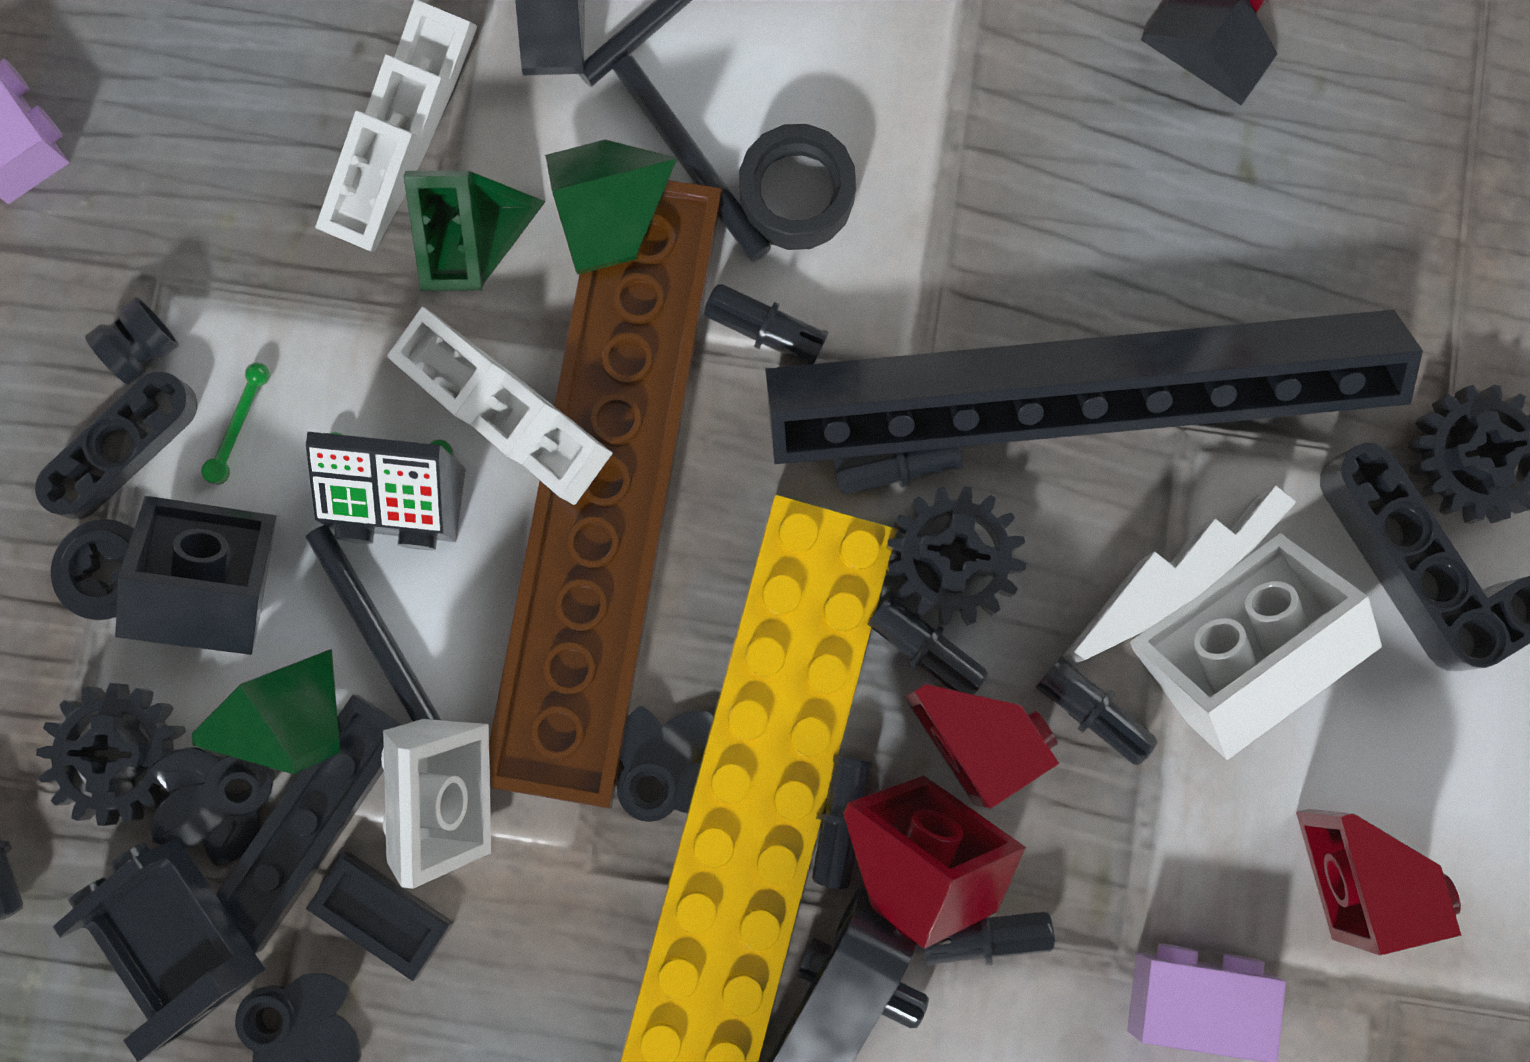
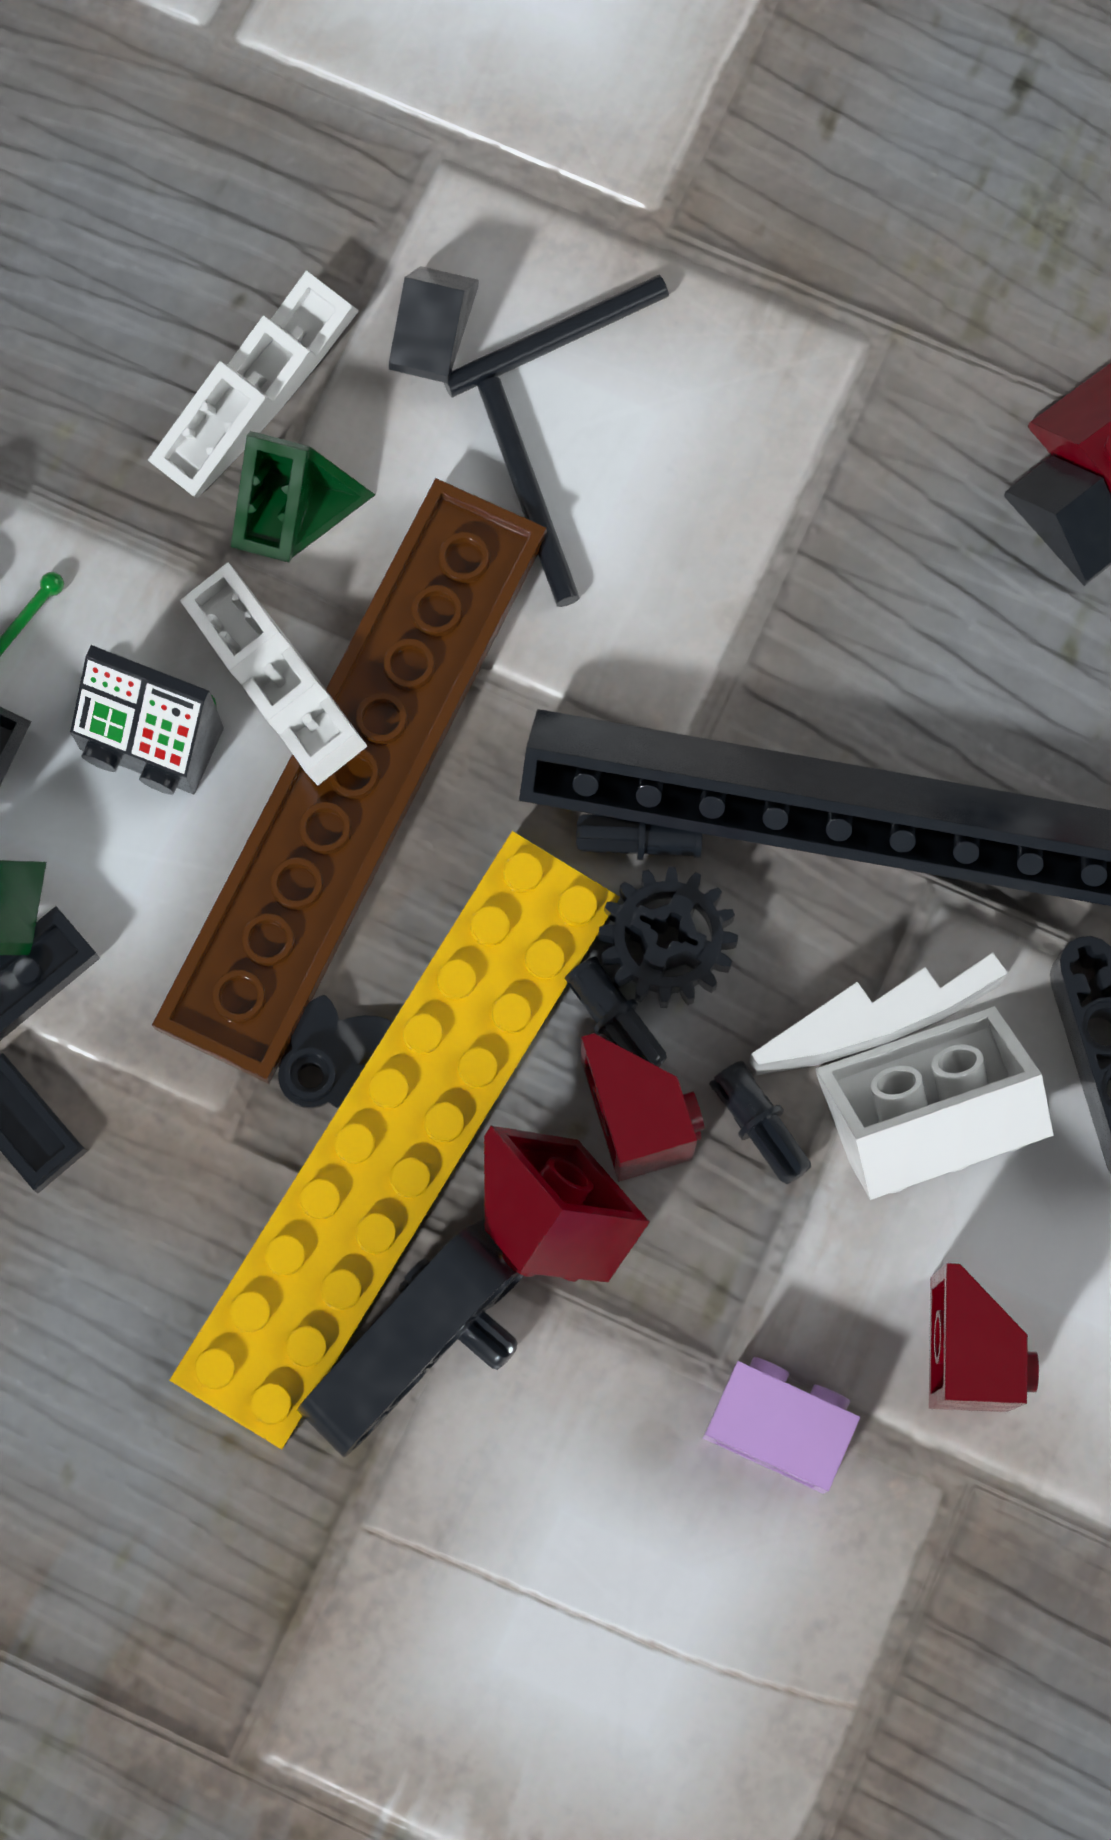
camera: 15 degrees right, 5 degrees down
black piece [305,525,441,722] -> none
white slope [381,719,491,889] -> none
dark green slope [545,139,677,275] -> none
black axle [704,284,829,365] -> none
black tyre [739,124,856,250] -> none
black axle [812,755,873,889] -> none
black axle [924,911,1055,966] -> none

